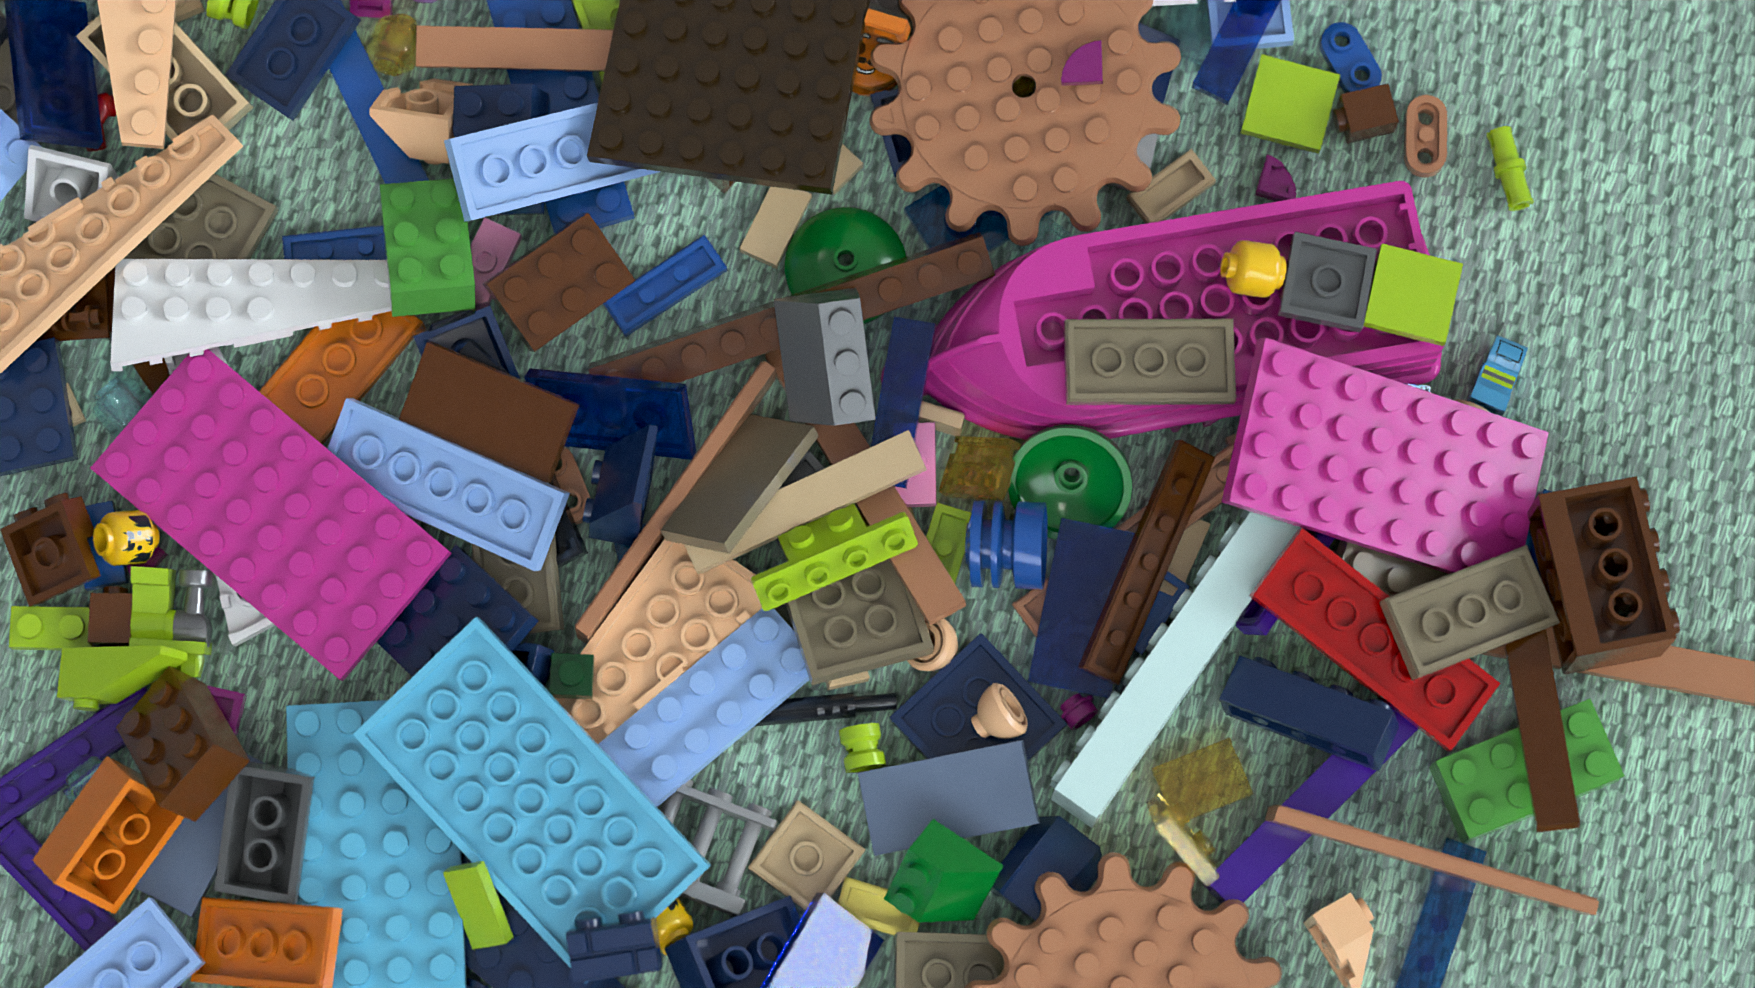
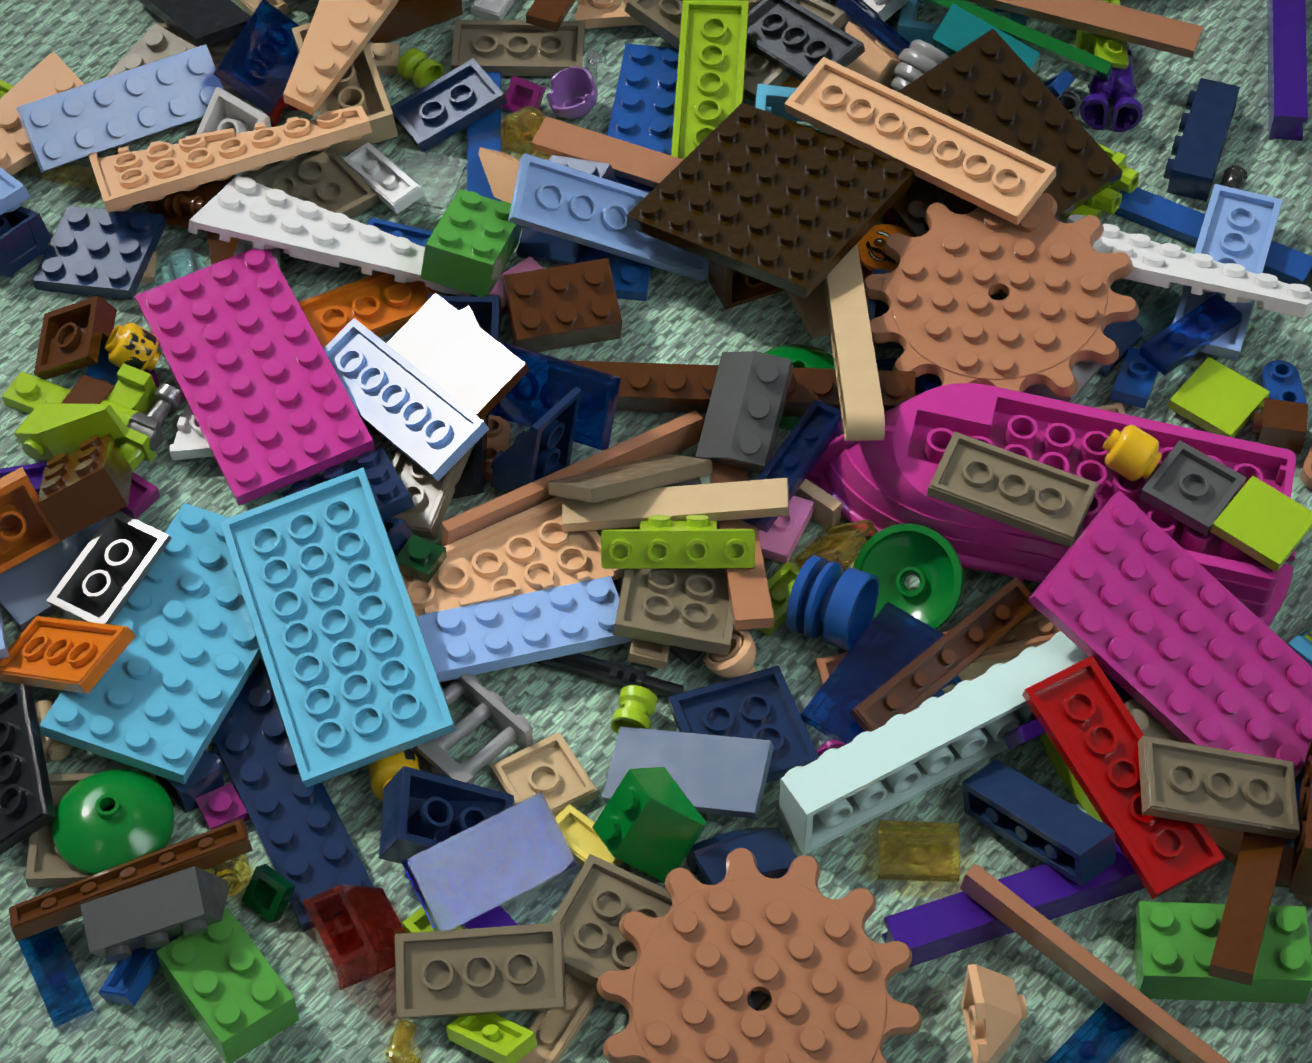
camera: 25 degrees right, 25 degrees down
lime tile [443,860,514,949] -> none
dark blue brick [566,910,663,984] -> none
blue tile [603,235,728,337] -> none
tan tile [740,186,812,269] -> none
orange tile [864,8,911,43] -> none
light nougat brick [971,683,1028,739] -> none
magenta tile [1061,40,1103,86] -> none
clear yellow plate [1146,793,1220,887] -> none
none -> white tile [343,142,424,214]
none -> clear tile [383,148,467,215]
none -> tan beam [823,244,885,441]
none -> blue plate [1110,346,1164,409]

